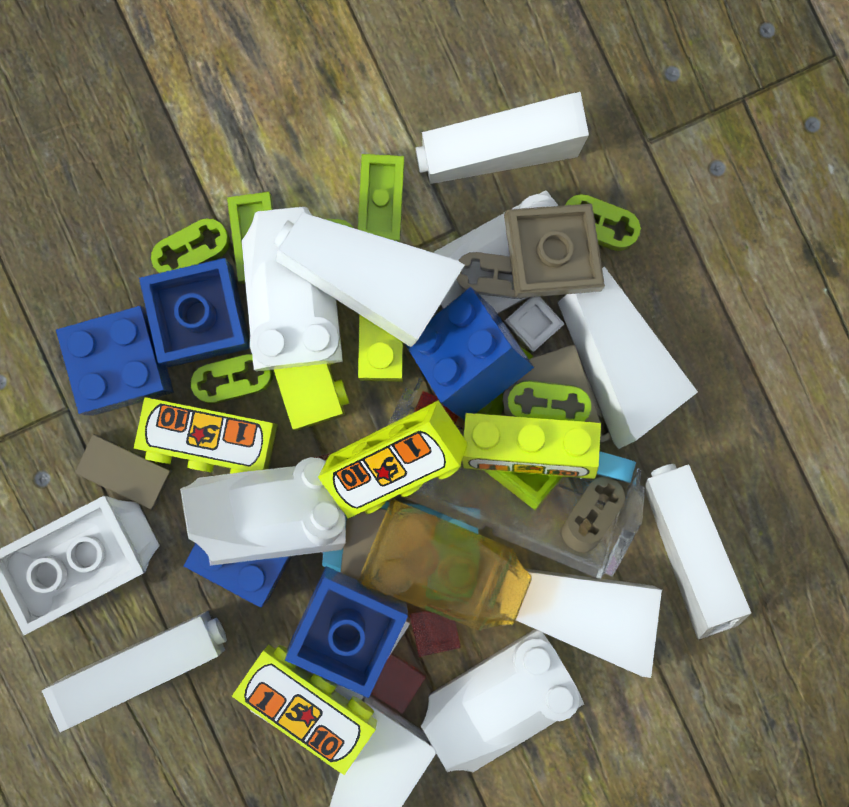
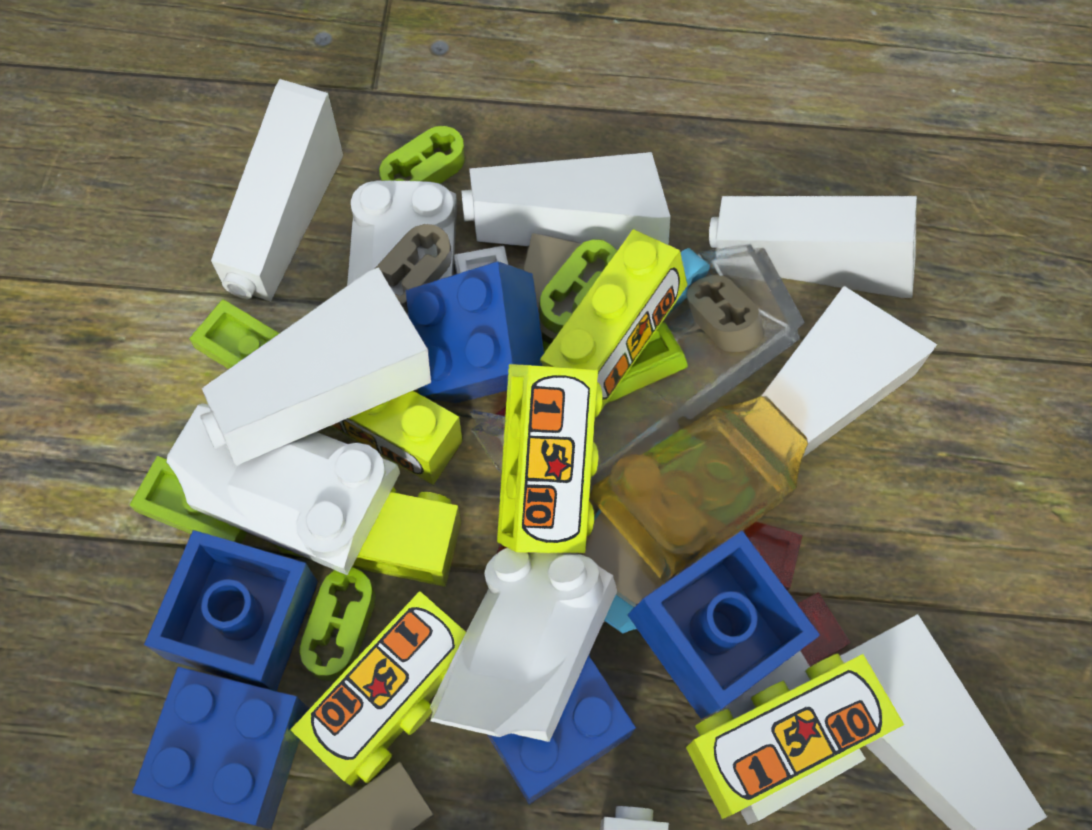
camera: 60 degrees left, 20 degrees down
lime beam [151,218,230,273] -> none
white slope [421,629,584,772] -> none
dark tan tile [504,204,605,298] -> none

